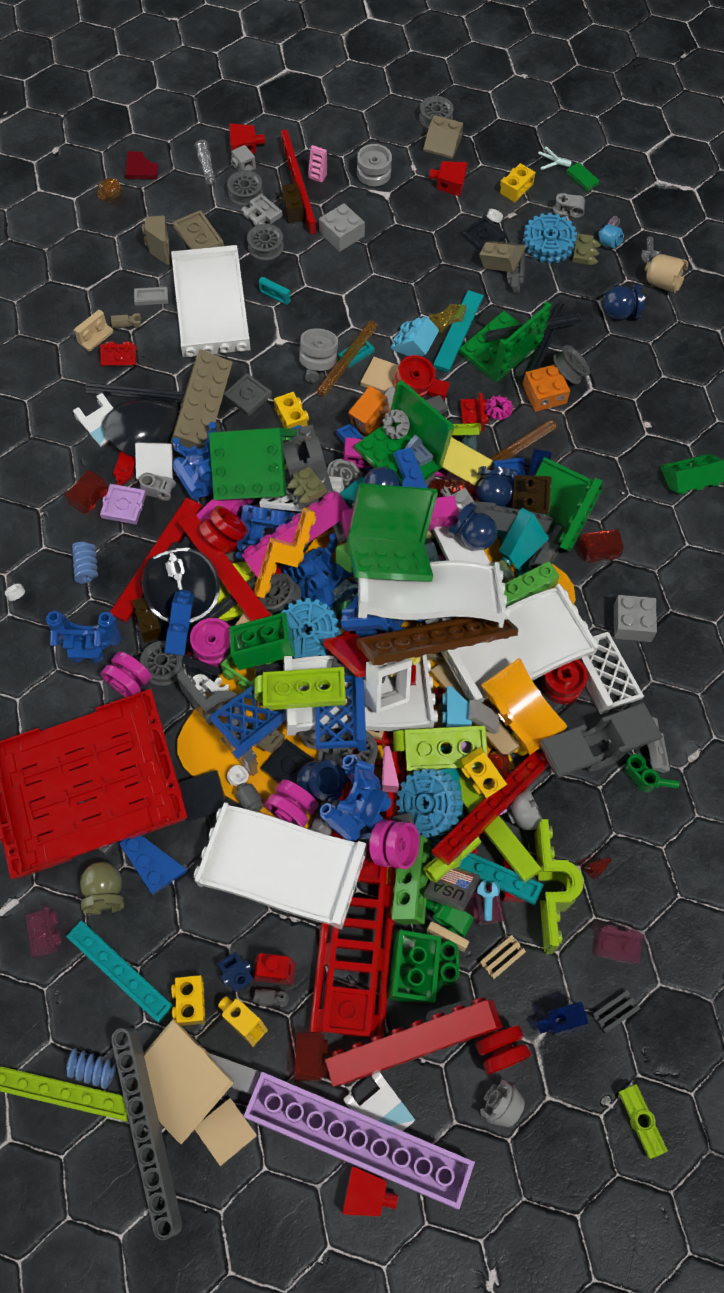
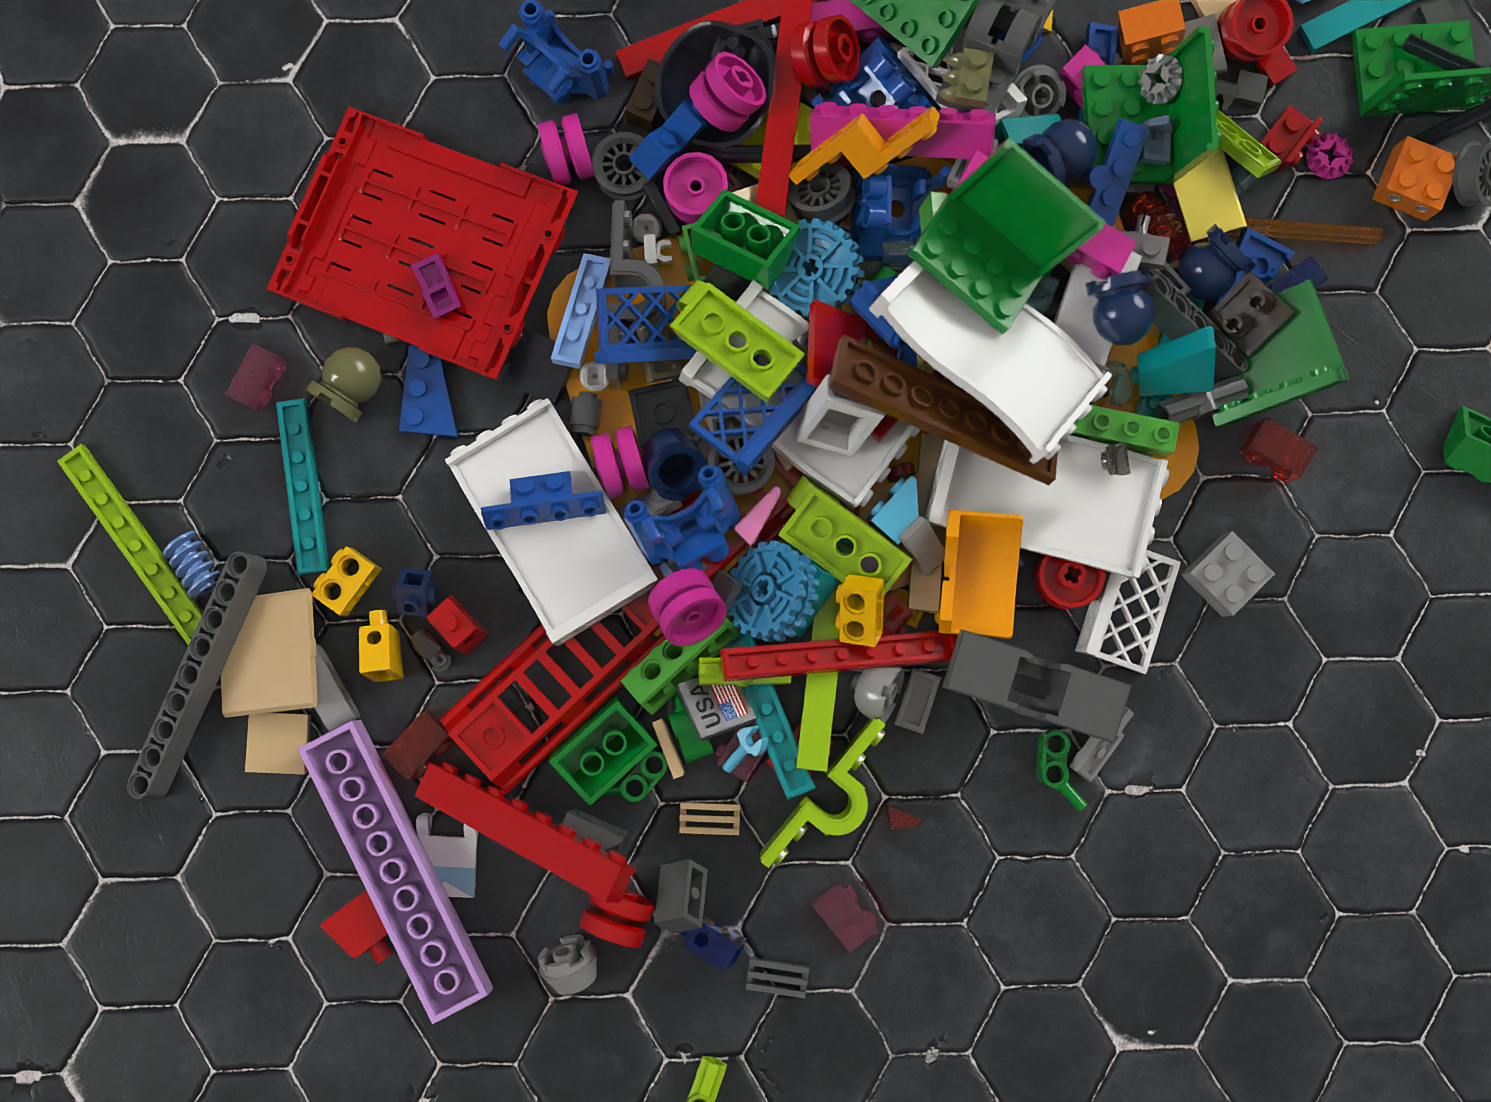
camera: 45 degrees right, 20 degrees up
none -> magenta slope [411,253,462,319]
none -> blue bracket [481,471,606,530]
none -> light blue plate [551,253,610,369]
none -> dark grey brick [654,859,708,933]
none -> dark pink wheel [690,52,766,132]
none -> light grey tile [894,668,941,734]
none -> clear smoke plate [1101,443,1131,476]

